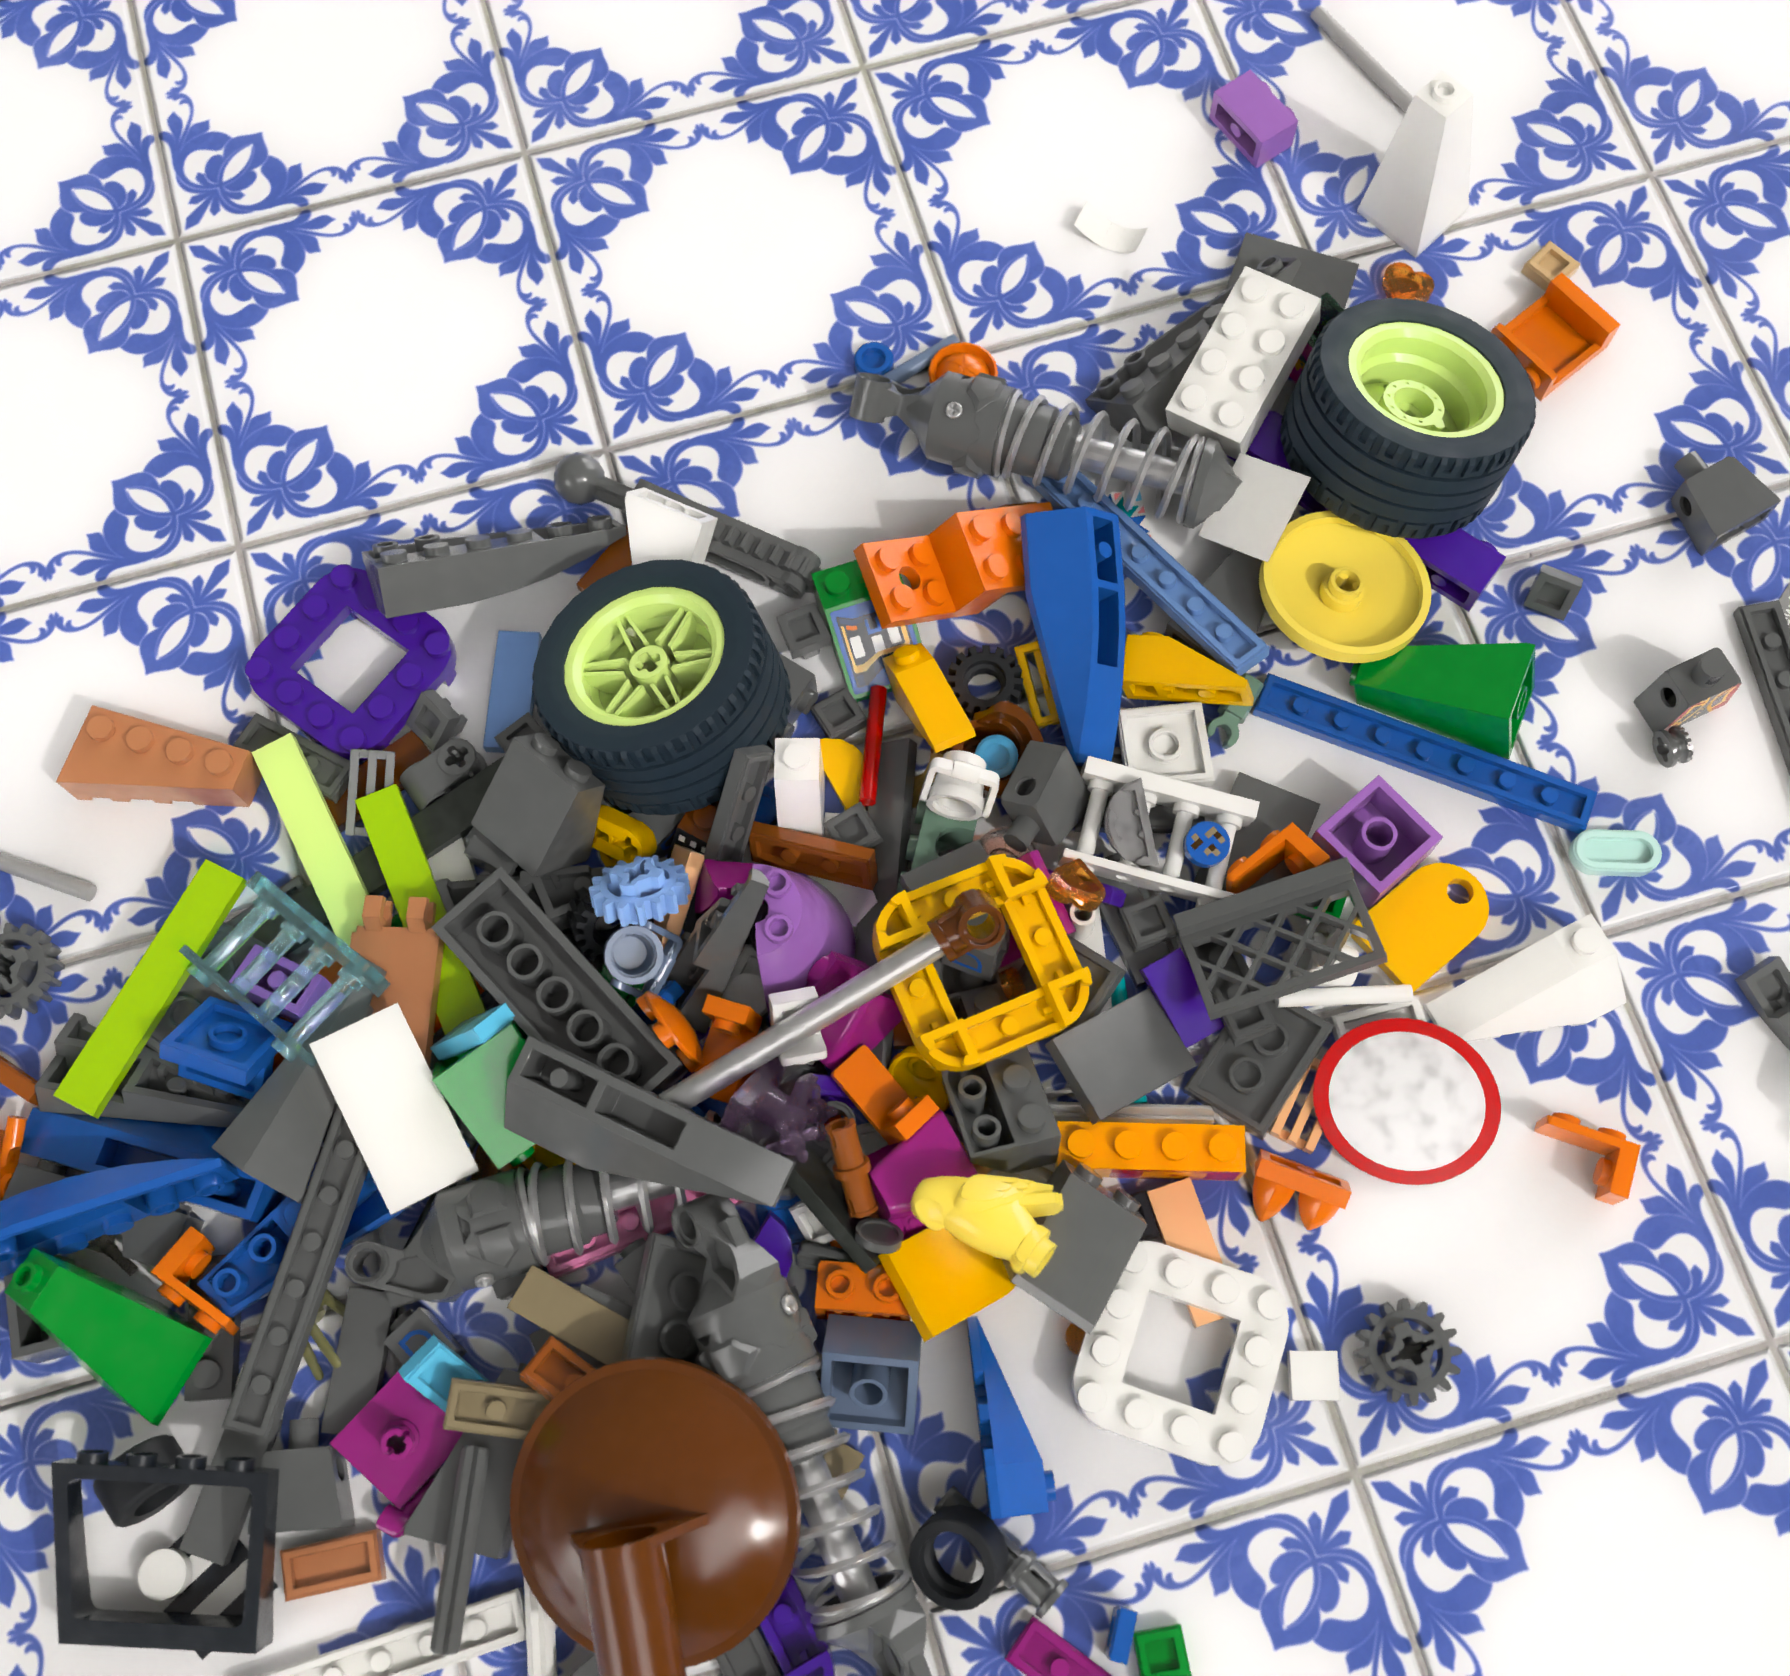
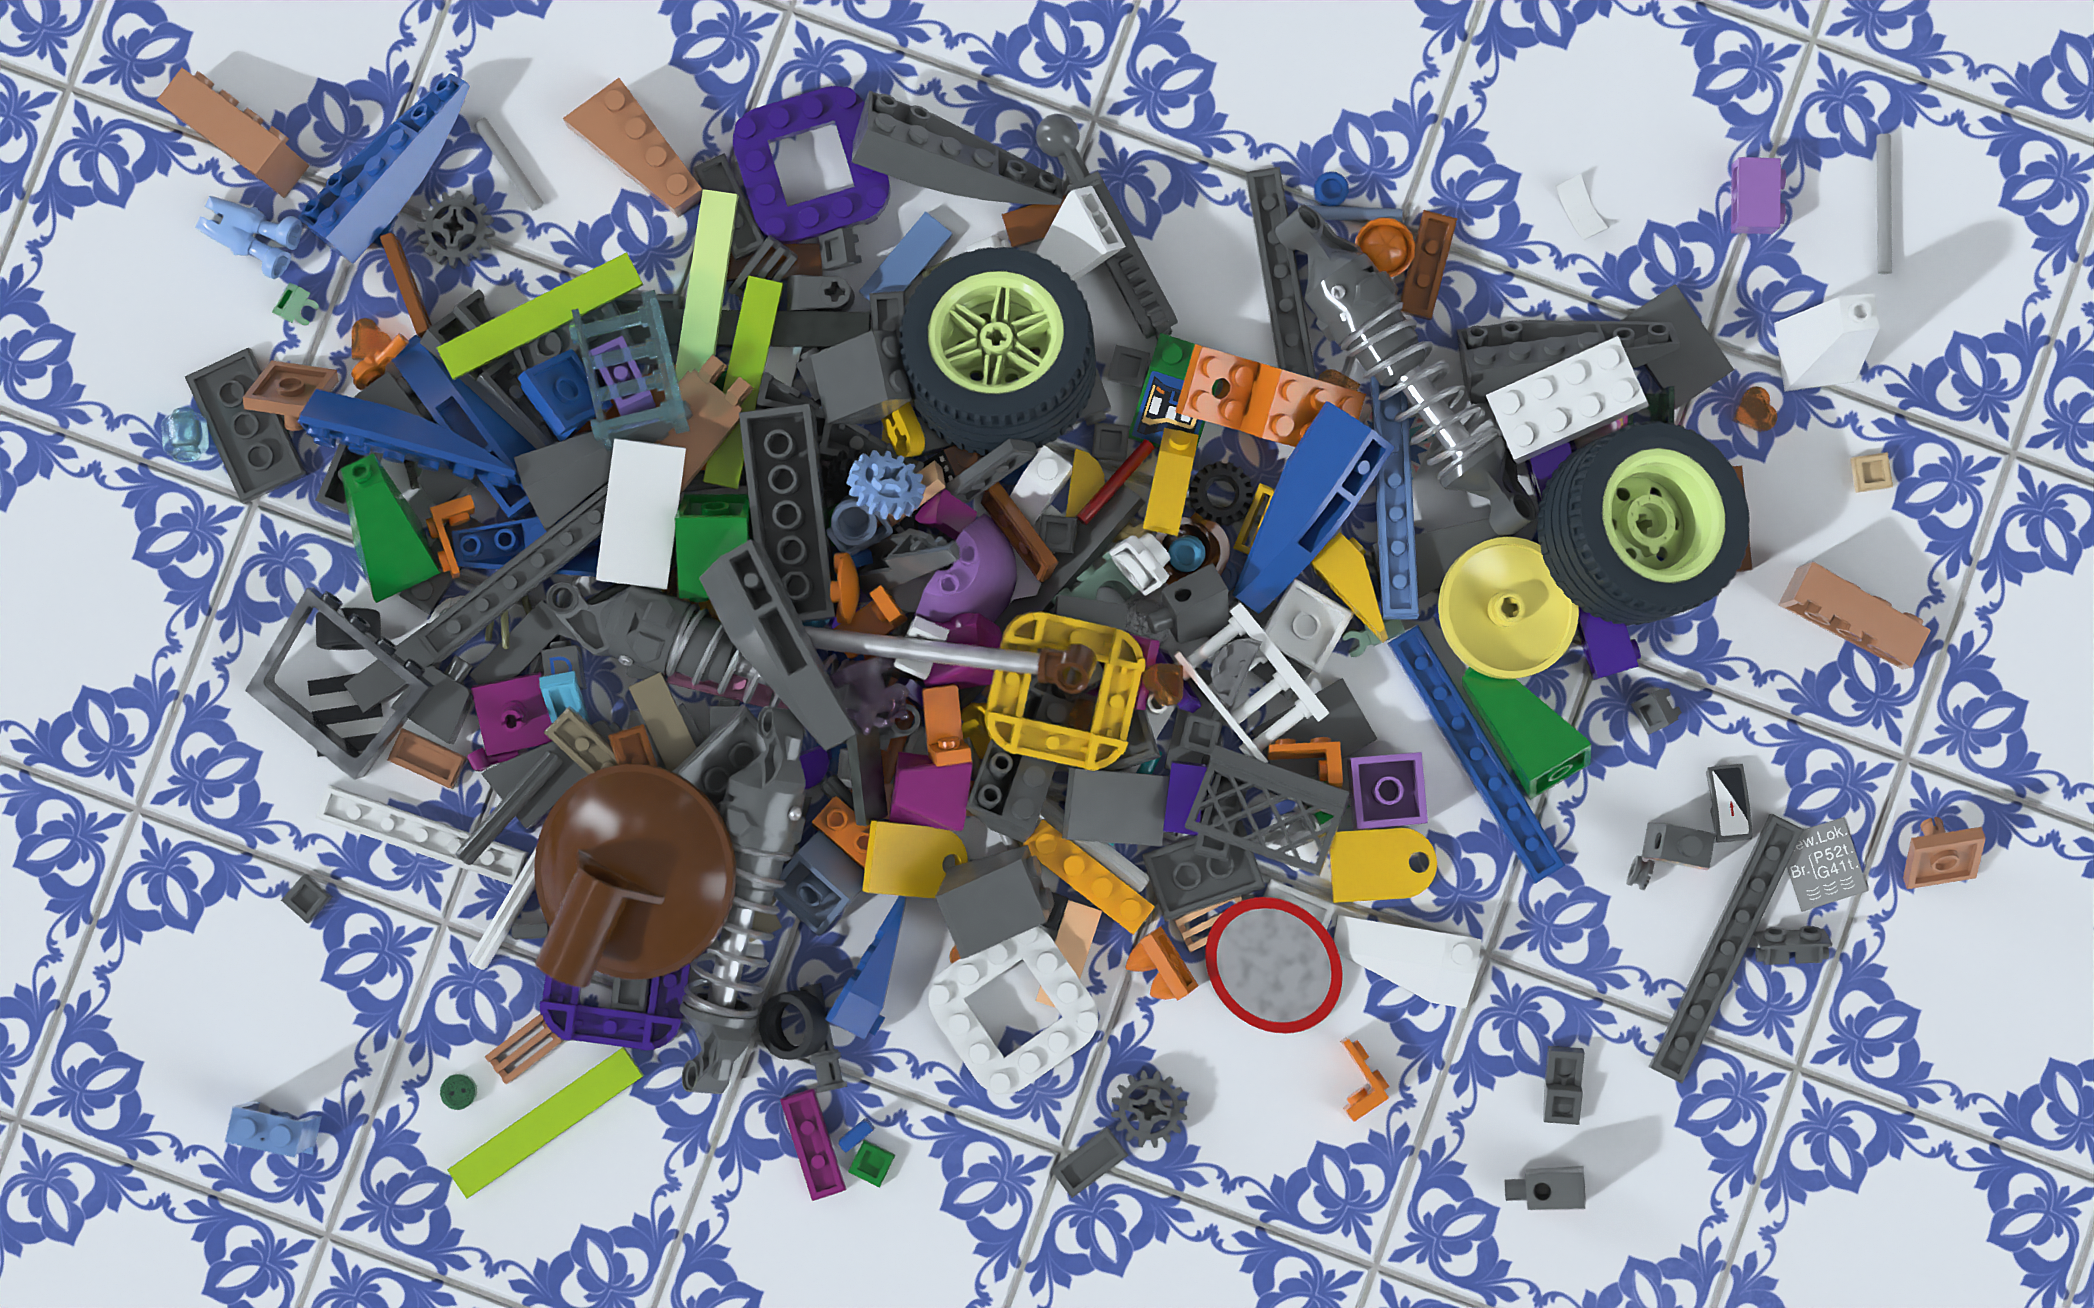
camera: 30 degrees right, 15 degrees up
white tile [137,1548,192,1601] -> none
medium azure tile [430,1003,515,1061] -> none
dark orange pin [825,1117,879,1218] -> none
dark grey piece [854,1218,903,1254] -> none
light yellow animal [911,1174,1063,1278] -> none
blue tile [1183,821,1230,868] -> none
white sticker [1198,453,1311,562] -> none
white bar [1275,984,1413,1008] -> none
white tile [1287,1351,1341,1401] -> none
orange panel [1491,273,1621,401] -> none
light aqua tile [1568,829,1662,877] -> none
dark grey torso [1671,451,1781,556] -> none
none -> dark grey tile [1050,1126,1128,1198]
none -> dark grey tile [1245,167,1316,447]
none -> dark orange tile [1400,210,1457,321]
none -> slope [1706,764,1753,843]
none -> nougat wedge [1778,562,1931,670]

